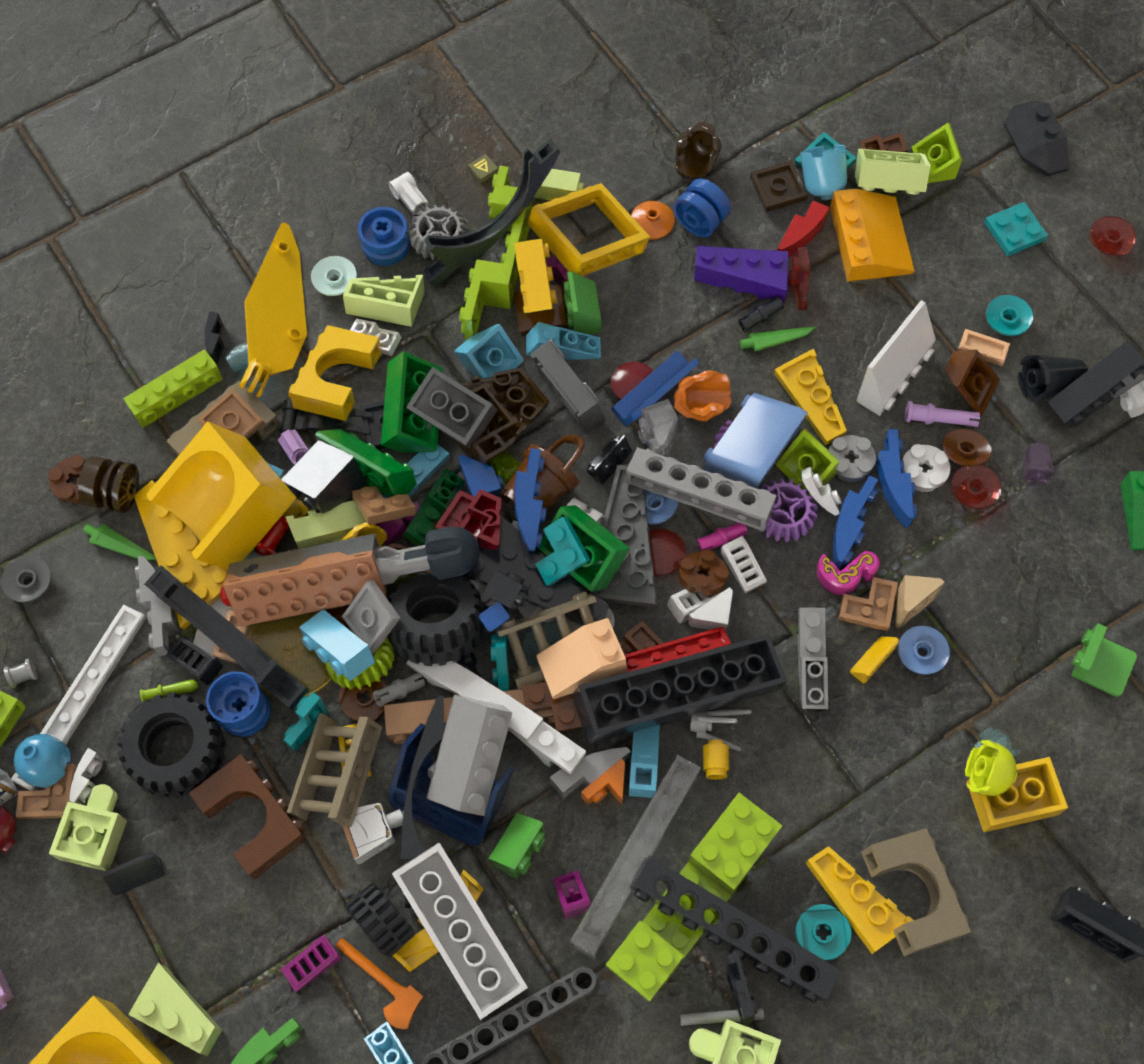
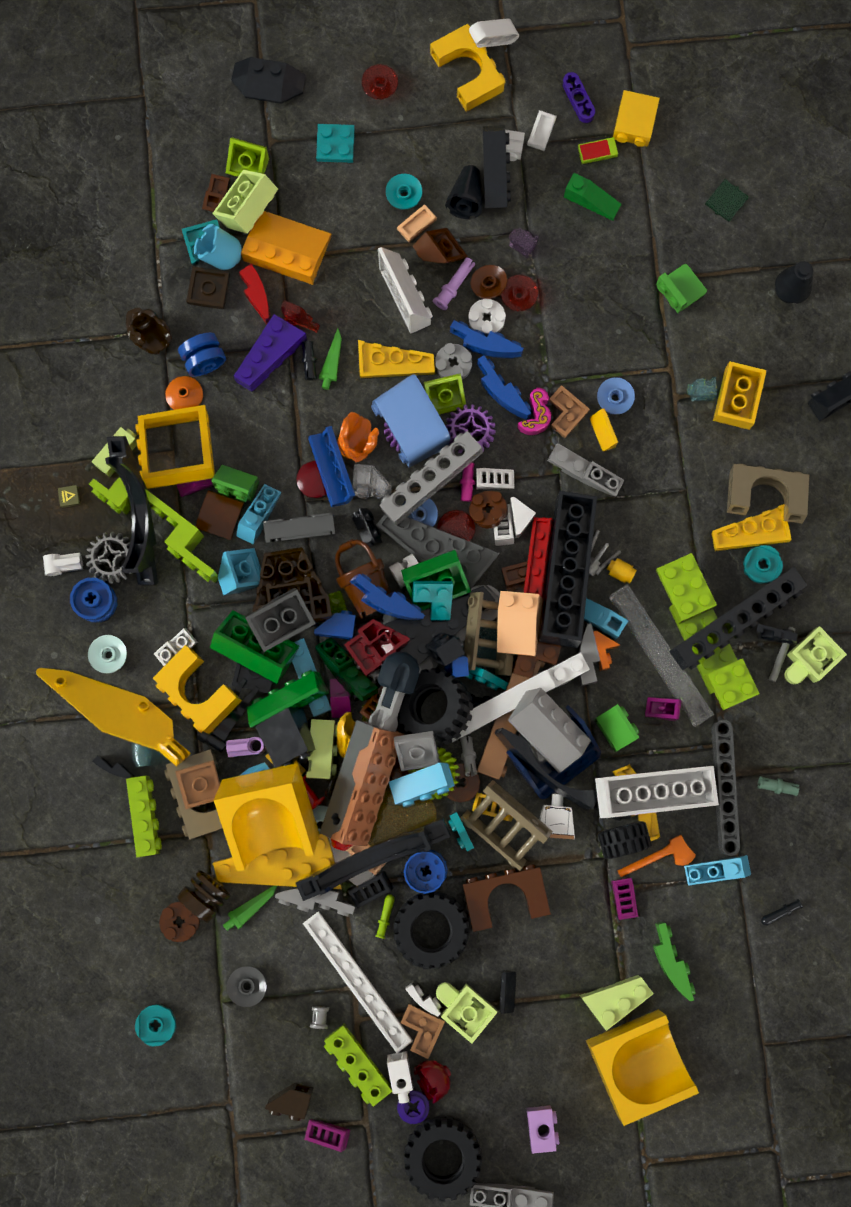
camera: 65 degrees left, 15 degrees up
dark azure cylinder [13,734,71,788] -> none
yellowish green wedge [343,275,424,327] -> none
medium nougat plate [352,486,416,525] -> none
yellow wedge [514,239,557,313] -> none
white slope [801,467,842,516] -> none
tan slope [895,575,945,630] -> none
neon yellow cylinder [965,740,1017,796] -> none

